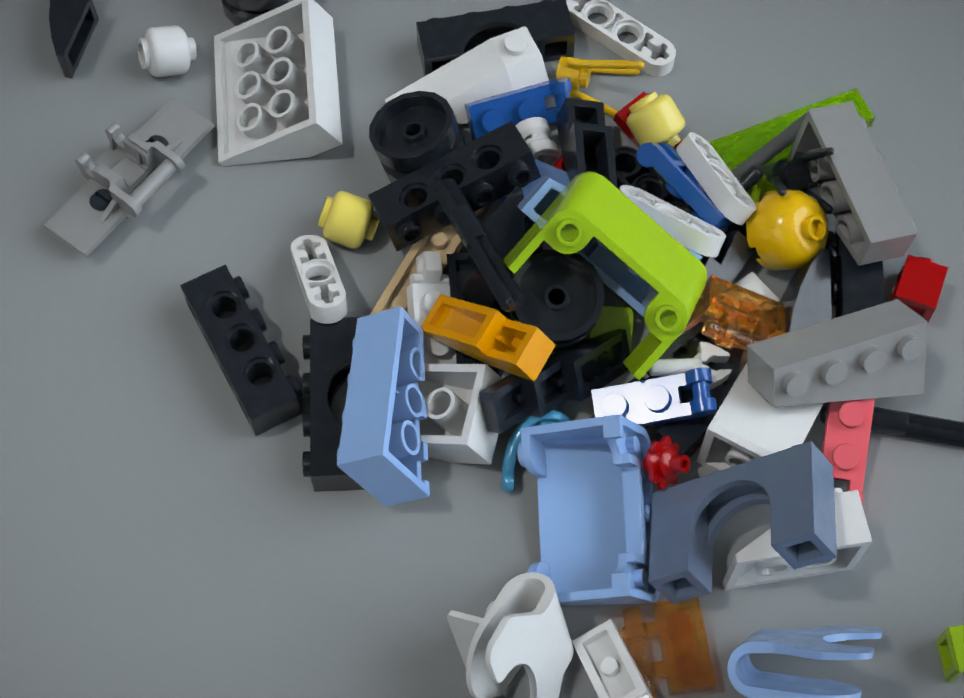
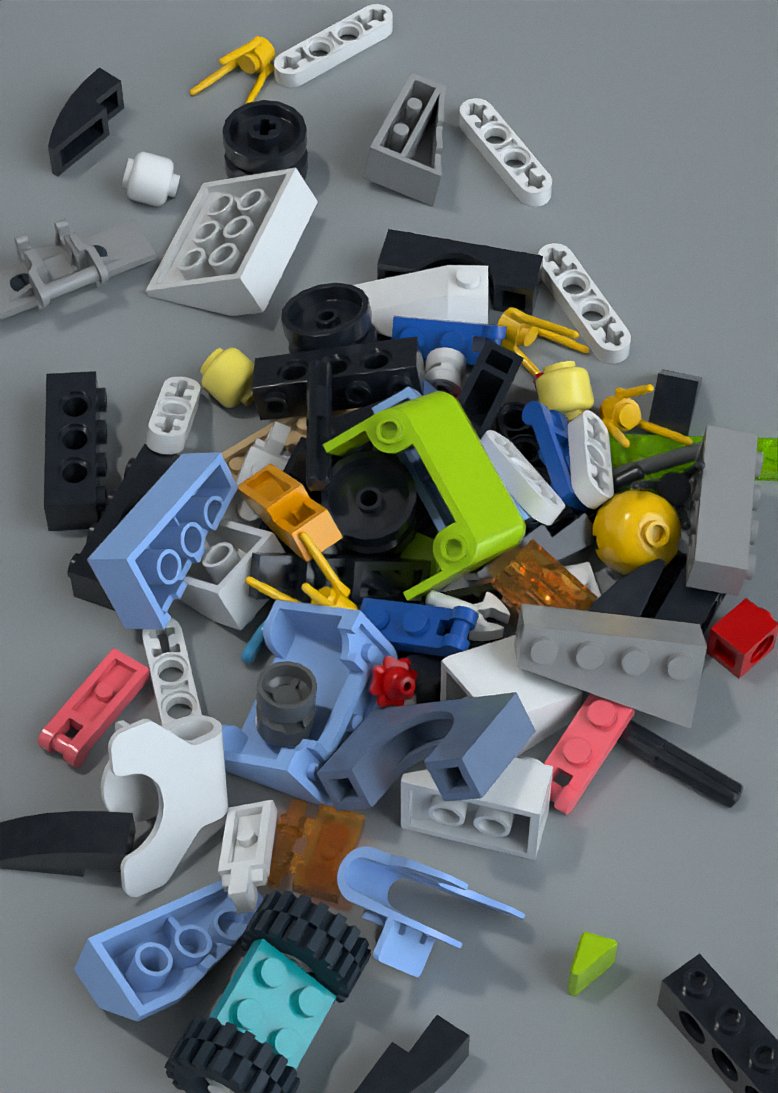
camera: 25 degrees right, 10 degrees down
none -> coral plate [38,648,151,768]
none -> white beam [142,618,202,725]
none -> yellow plant [245,532,357,610]
none -> dark grey wheel [255,661,317,747]
none -> yellow plant [599,384,693,448]
none -> black slope [646,369,702,442]

